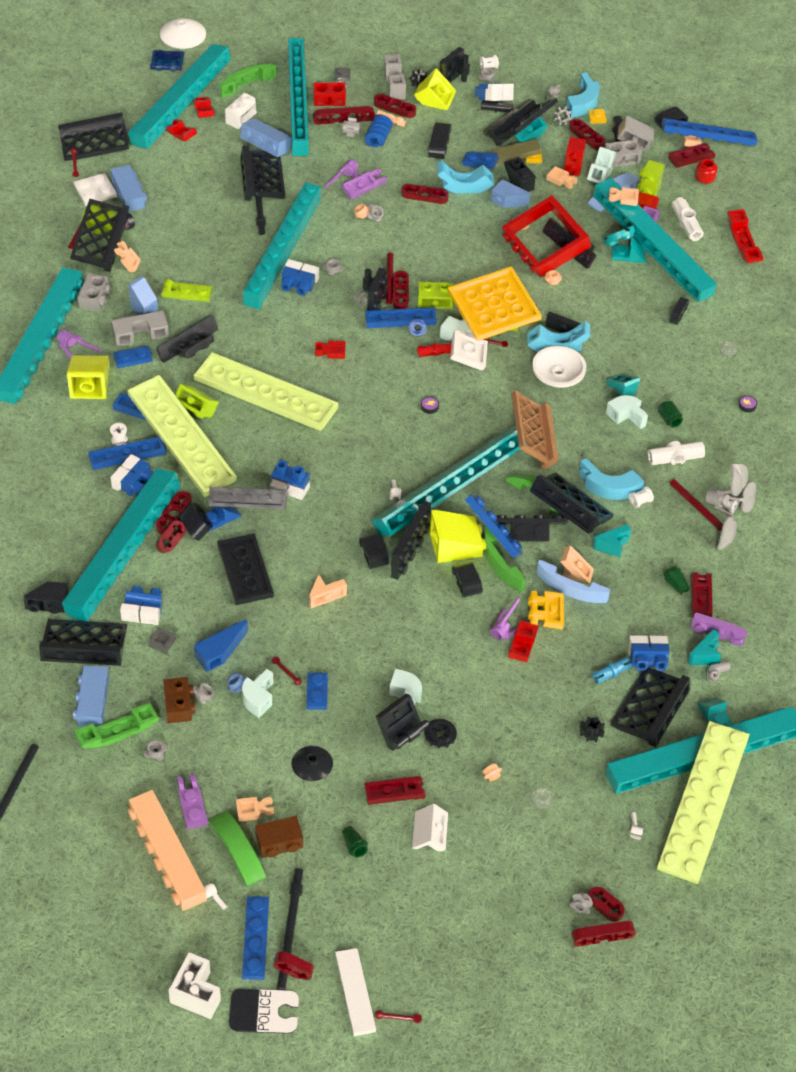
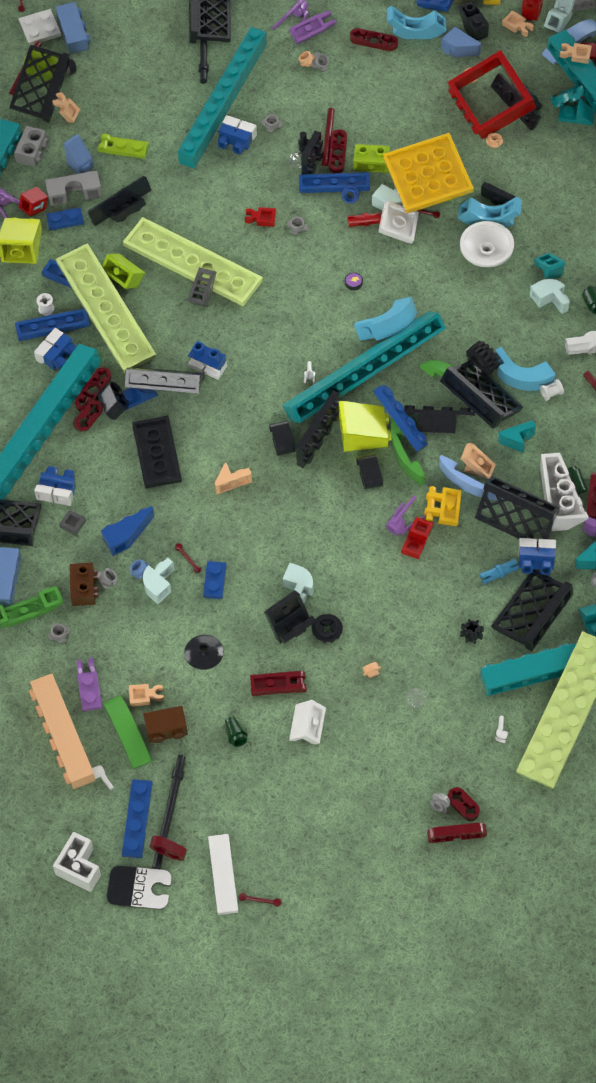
camera: 10 degrees right, 10 degrees up
medium nougat fence [511,390,559,469] -> none
none -> red brick [19,187,48,217]
none -> dark grey slope [188,267,217,307]
none -> light grey plate [287,217,308,235]
none -> medium azure arch [354,296,417,341]
none -> black tyre [466,341,500,376]
none -> black fence [475,476,561,548]
none -> white wedge [540,453,589,531]

